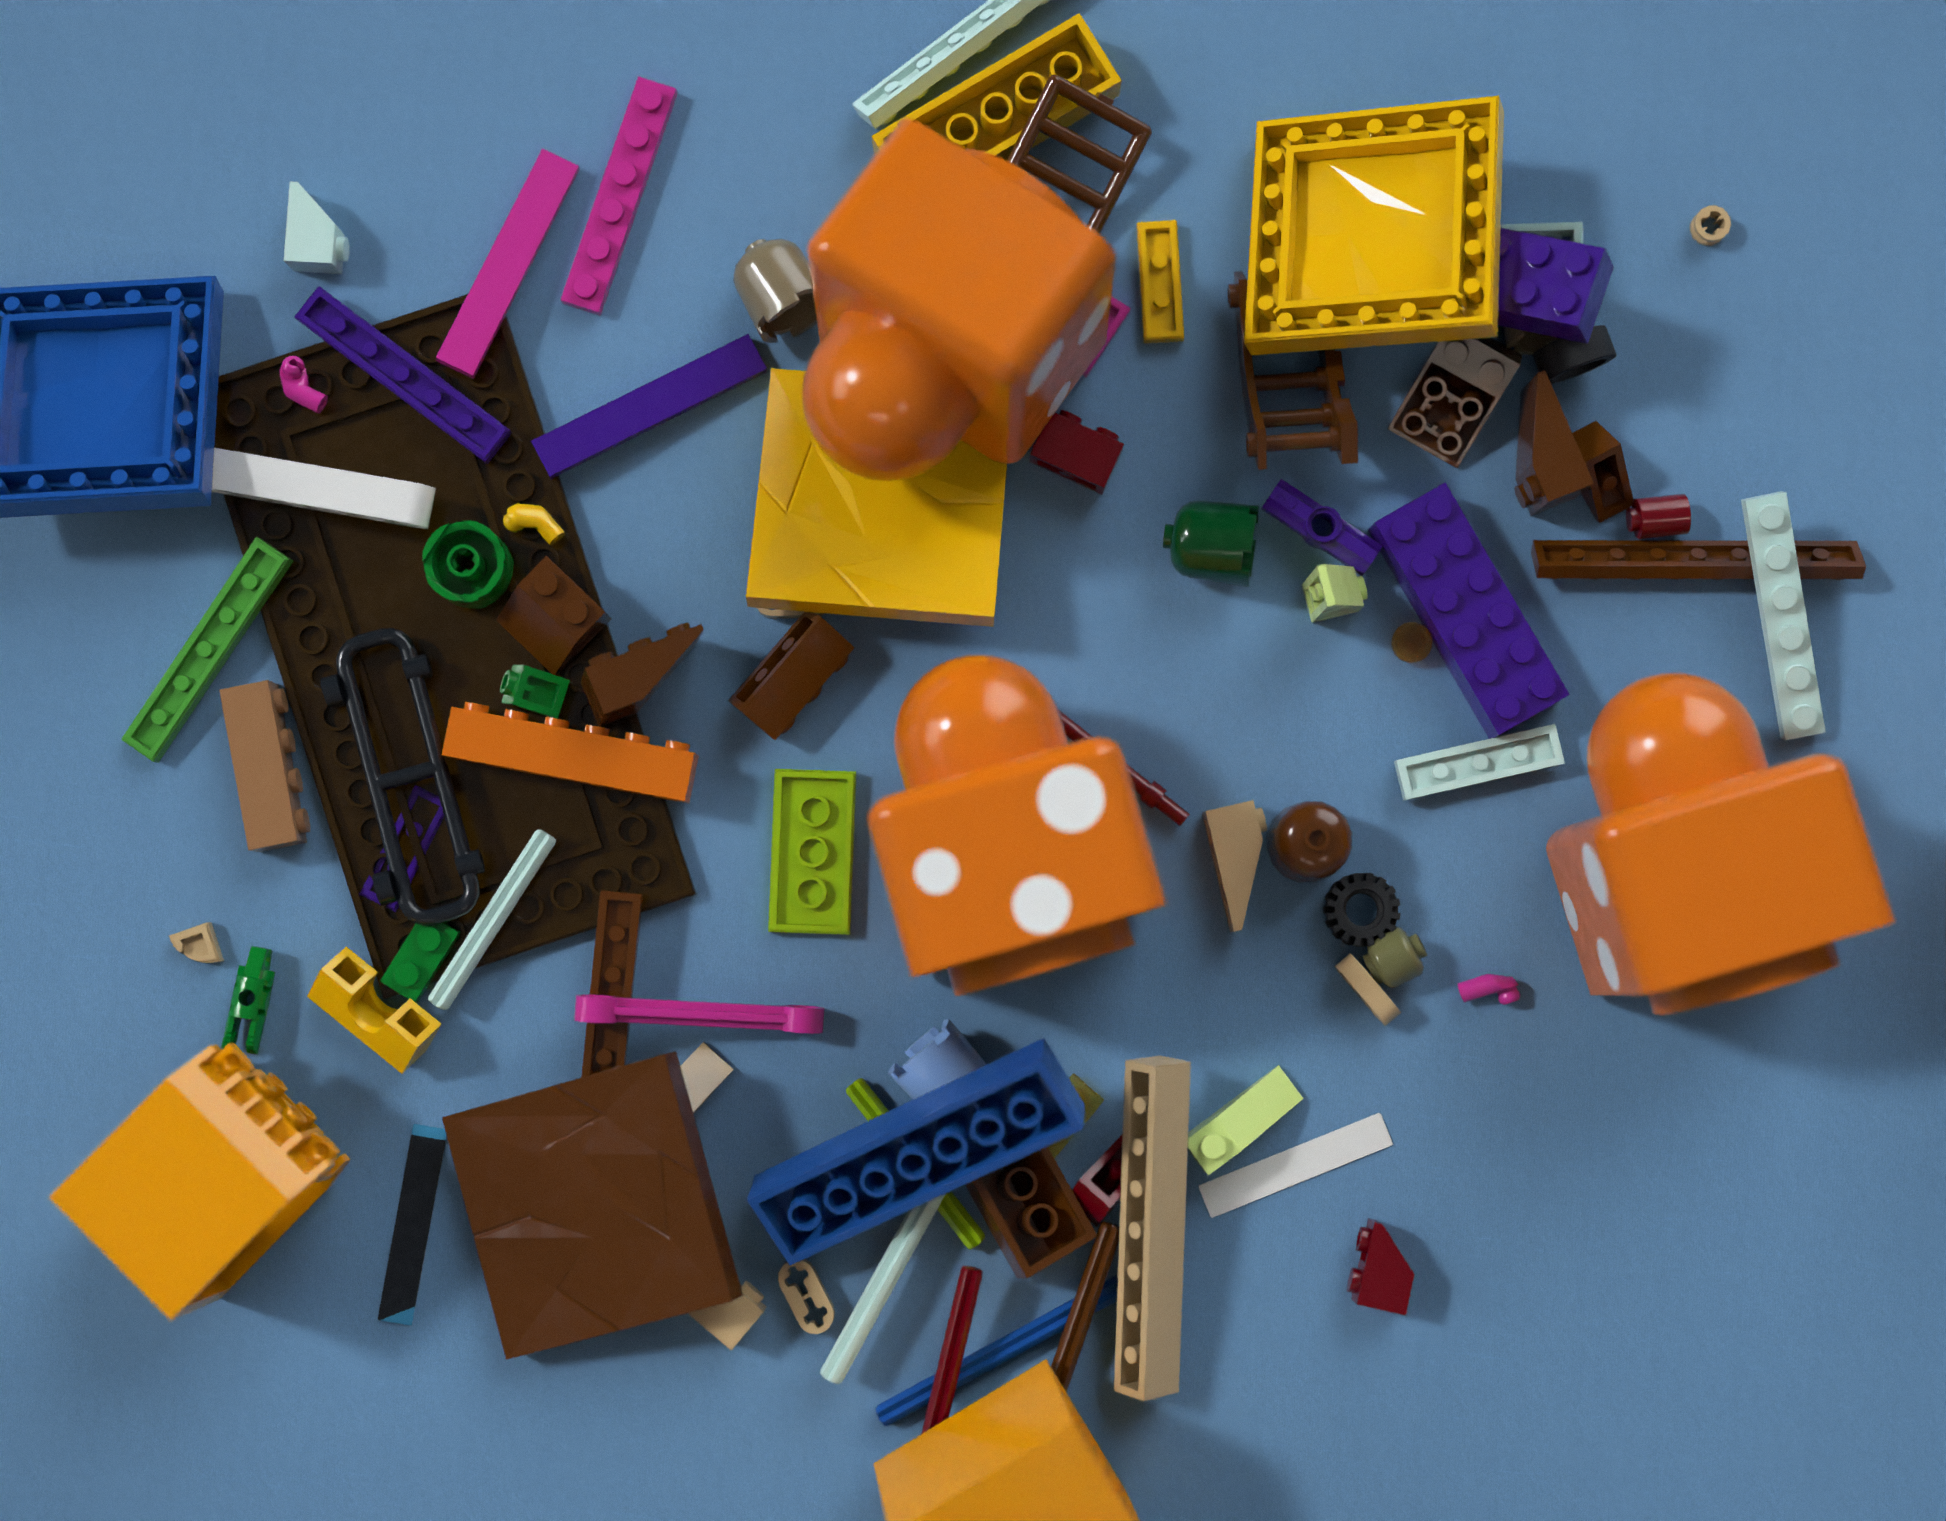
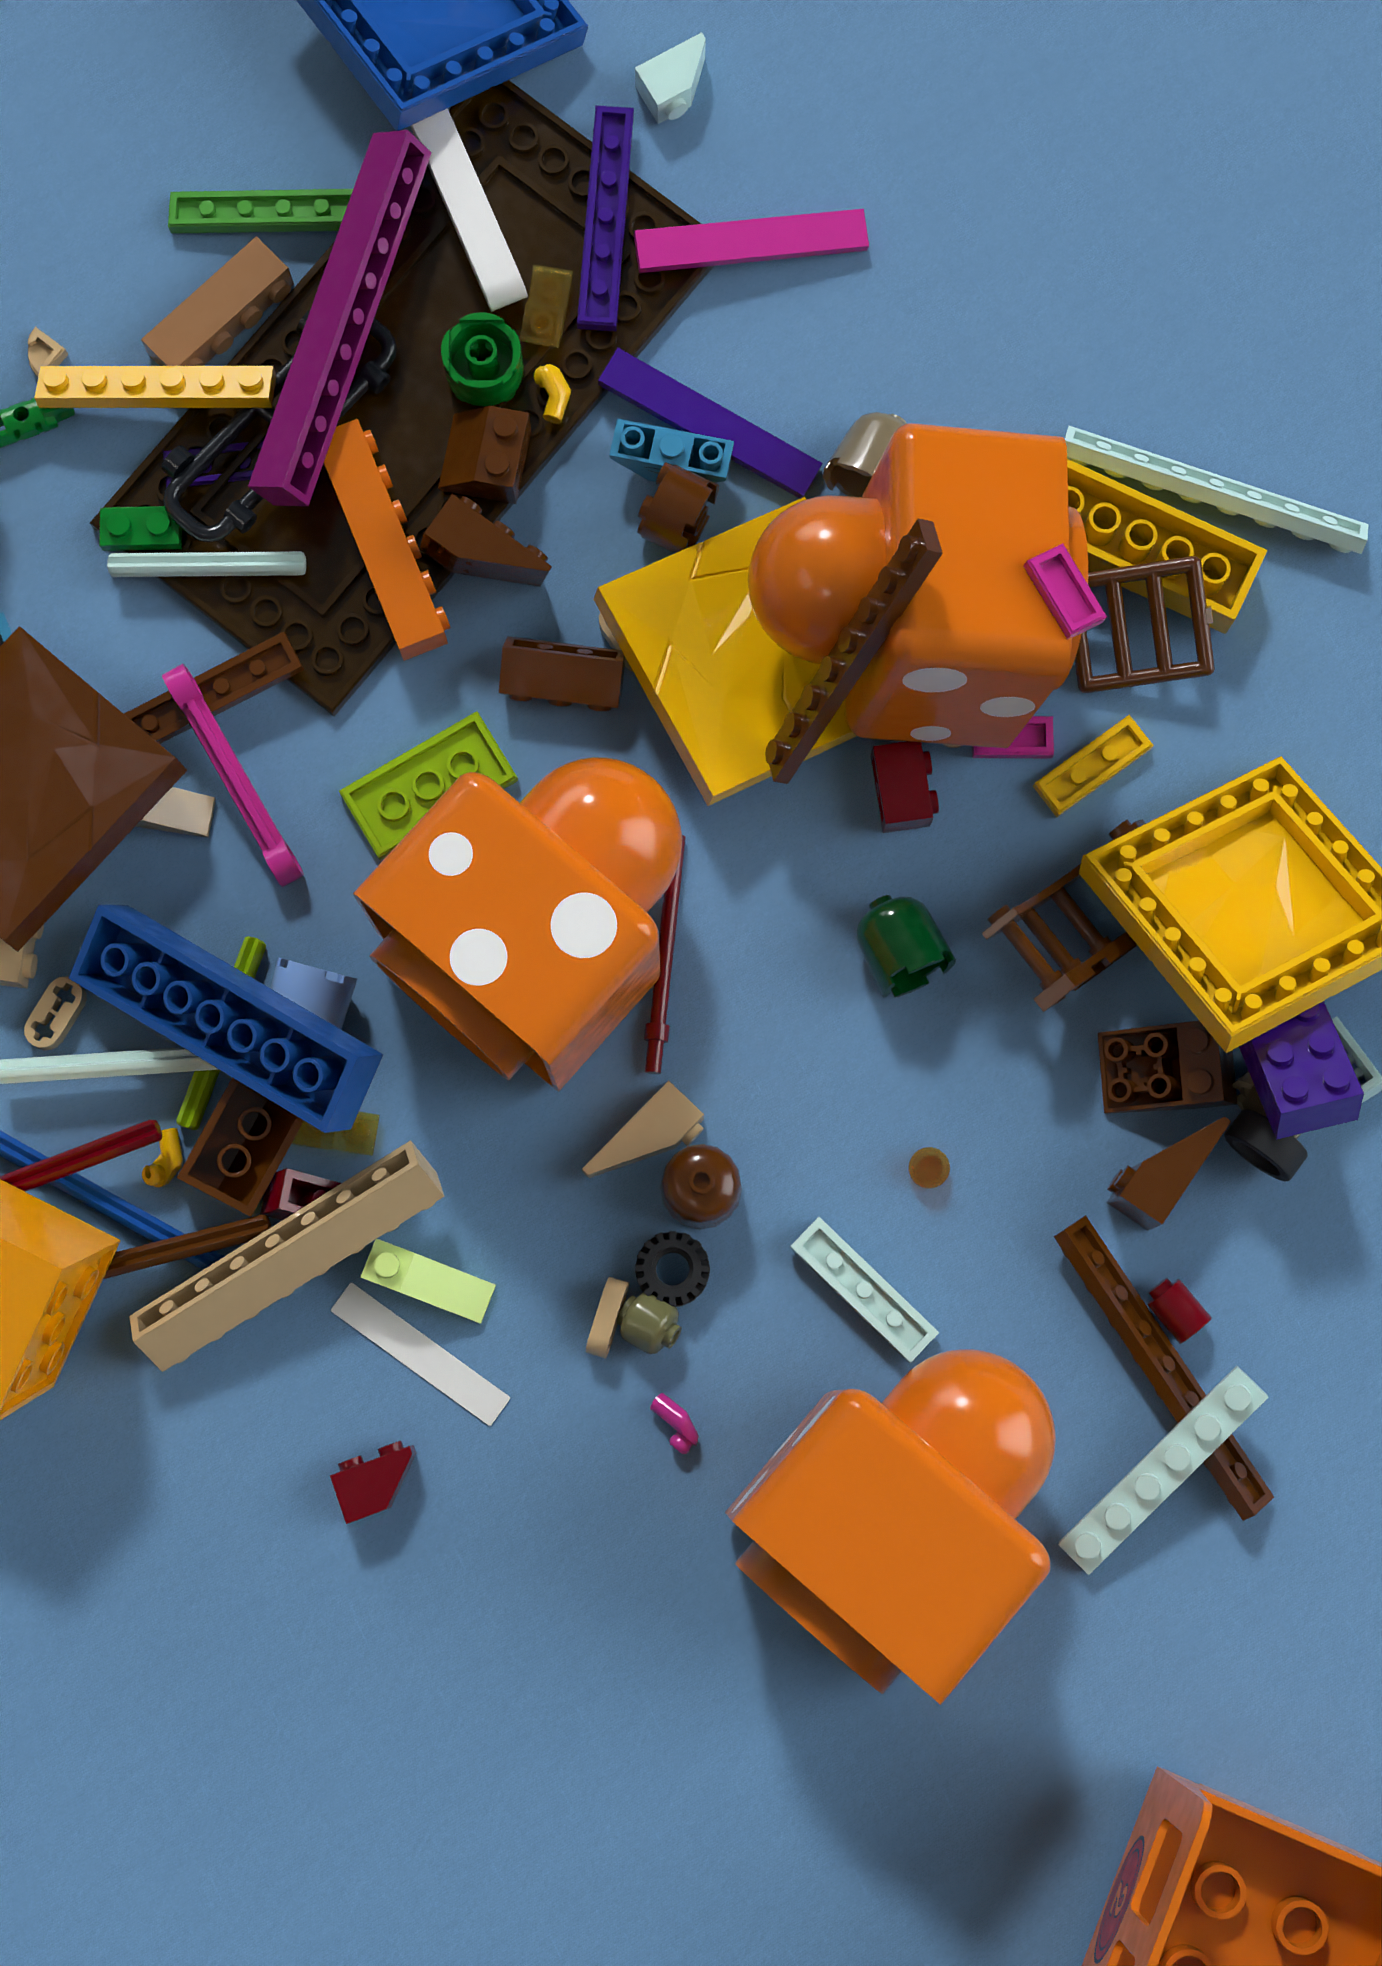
camera: 55 degrees right, 5 degrees down
dark pink arm [280,356,328,414] -> none
yellow arch [307,947,441,1074] -> none
green bracket [500,664,570,719] -> none
dark pink plate [560,76,678,316] -> none
dark purple piece [1261,478,1383,576] -> none
yellowish green slope [1302,564,1368,623] -> none
dark purple brick [1368,482,1570,739] -> none
reddish brown slope [1573,421,1633,523] -> none
none -> yellow plate [34,366,276,408]
none -> yellow arm [142,1128,183,1188]
none -> magenta brick [248,130,432,506]
none -> clear yellow slope [520,265,573,348]
none -> dark azure slope [609,419,734,483]
none -> reddish brown brick [637,462,719,553]
none -> reddish brown plate [765,518,943,784]
none -> dark pink tile [1023,544,1107,639]

